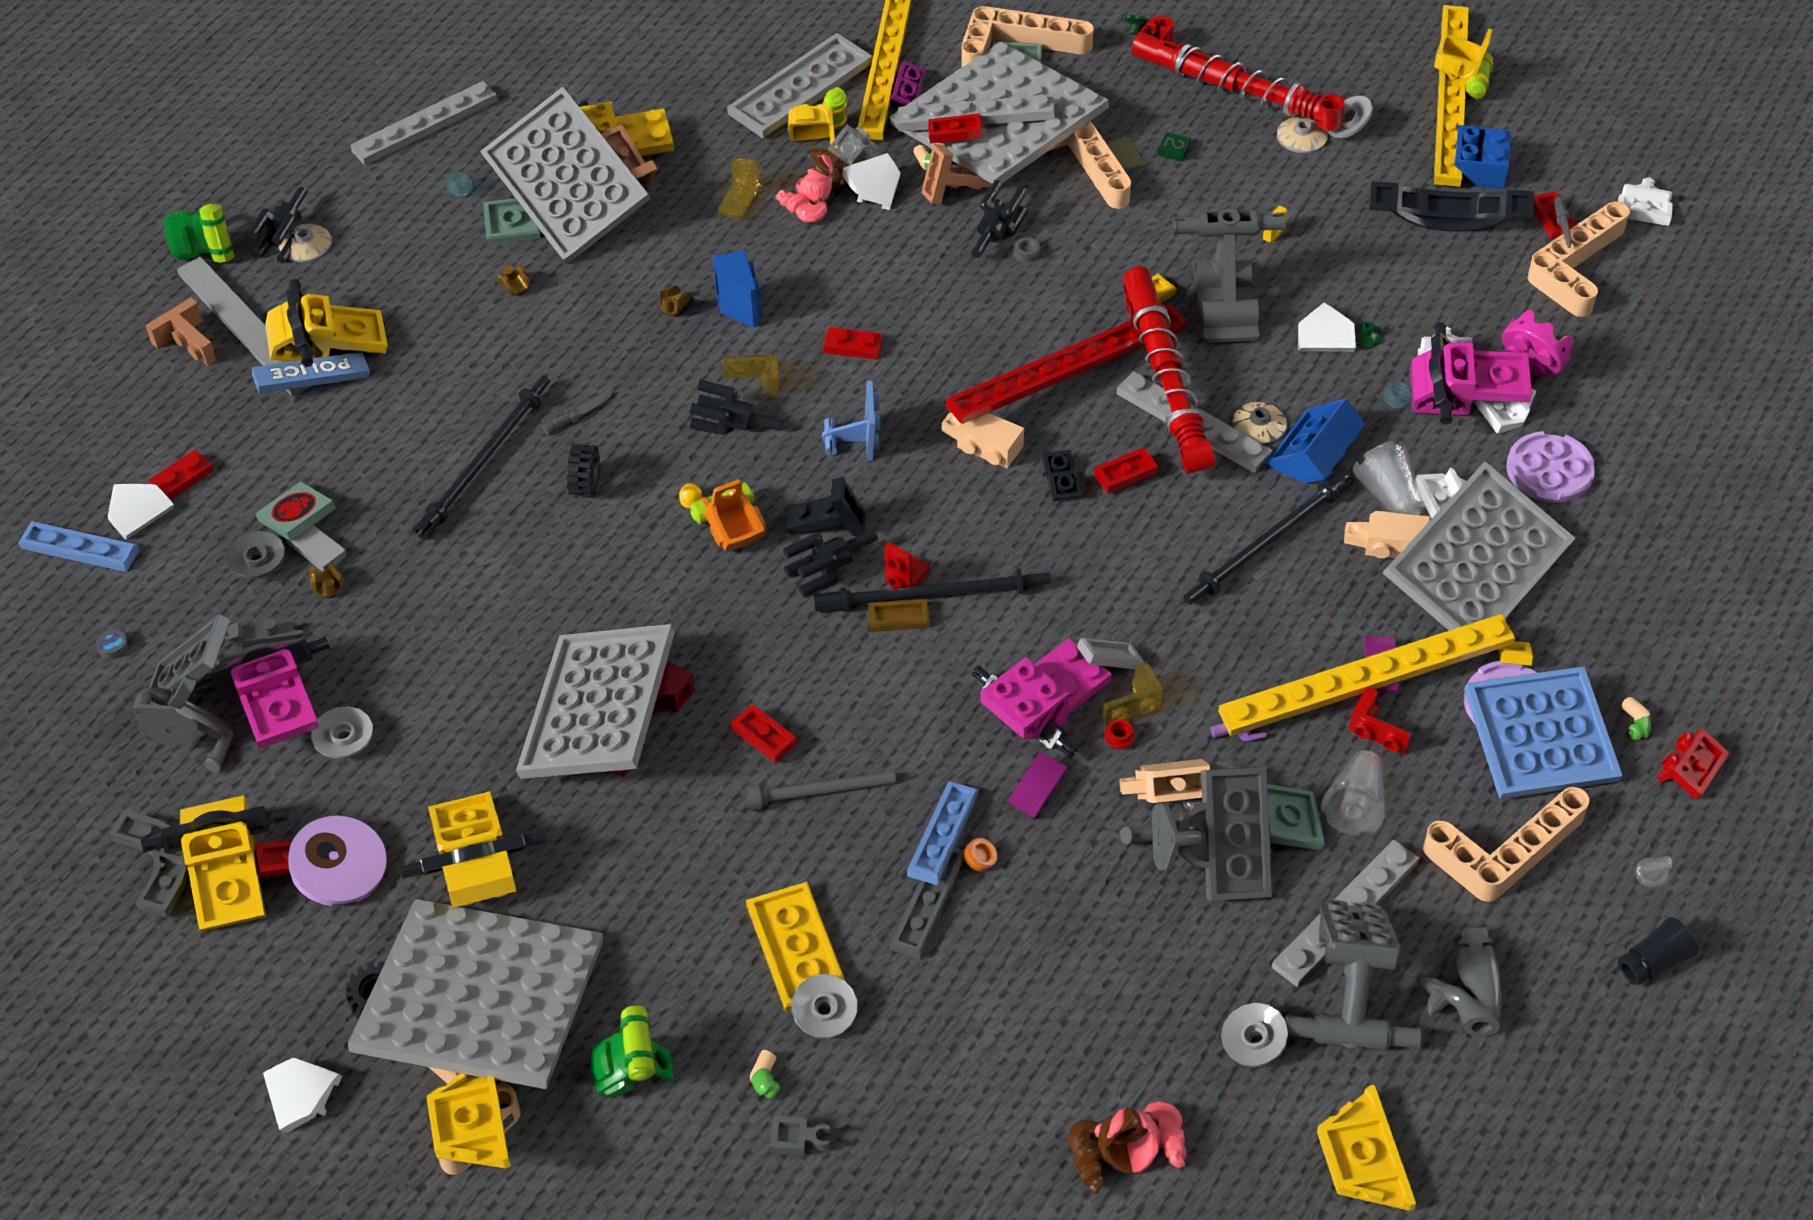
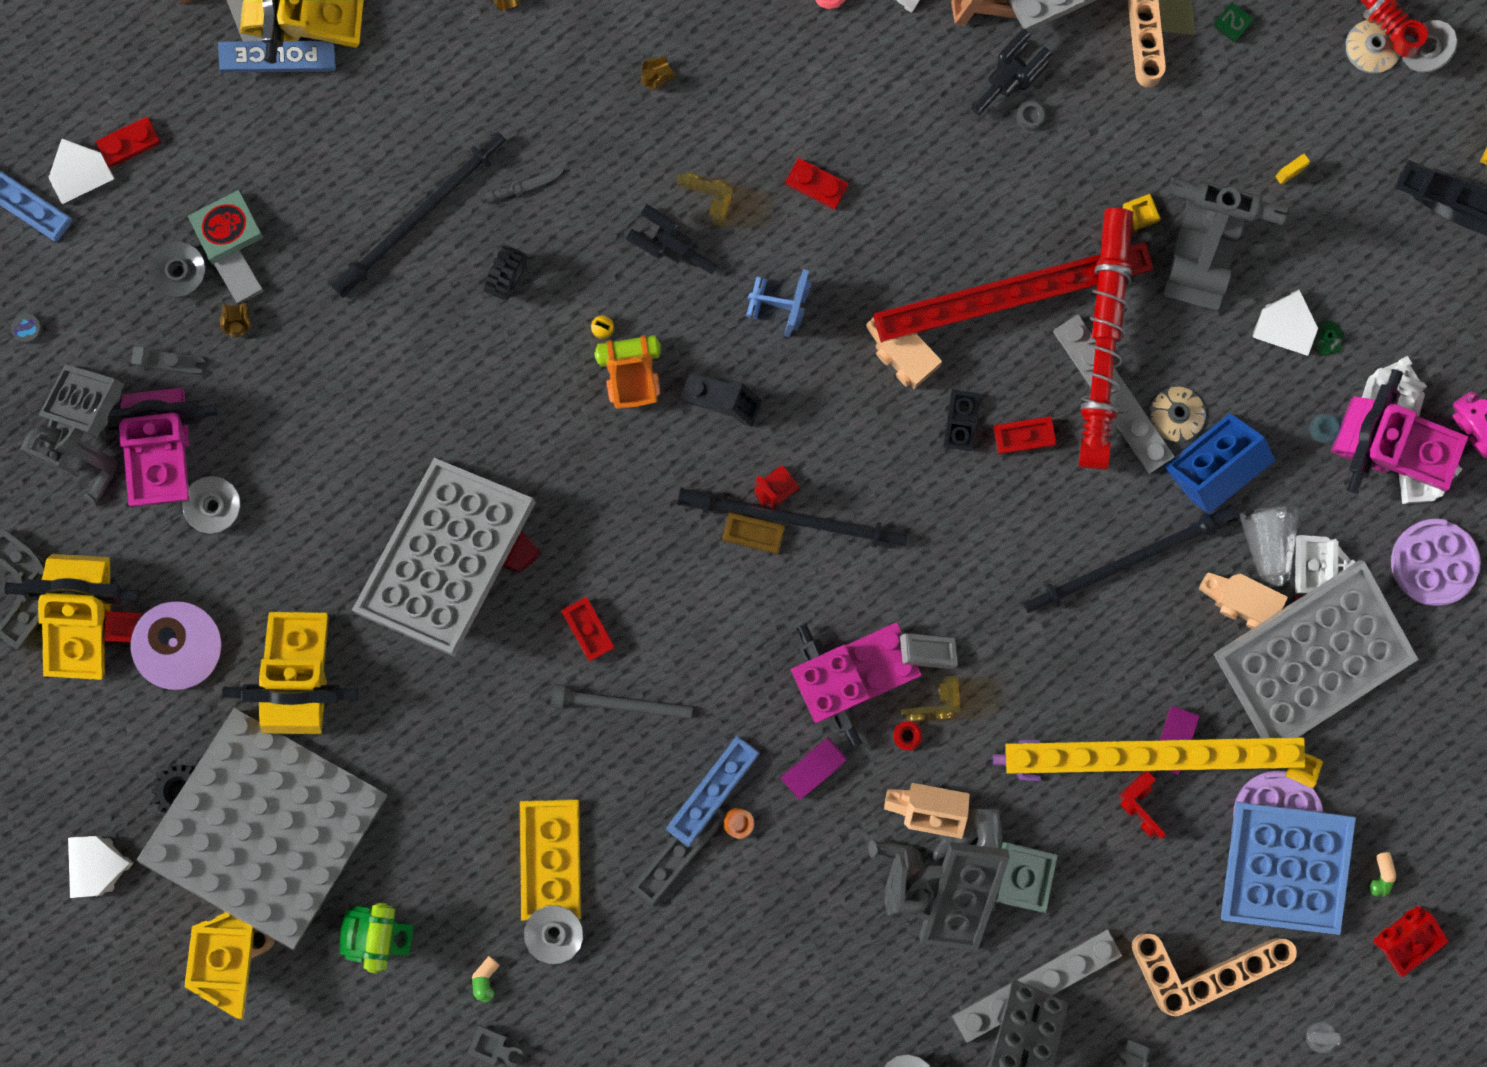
camera: 15 degrees right, 30 degrees up
blue slope [712,251,763,328] -> none
black plant [783,530,878,597] -> none
clear cone [1321,750,1386,836] -> none

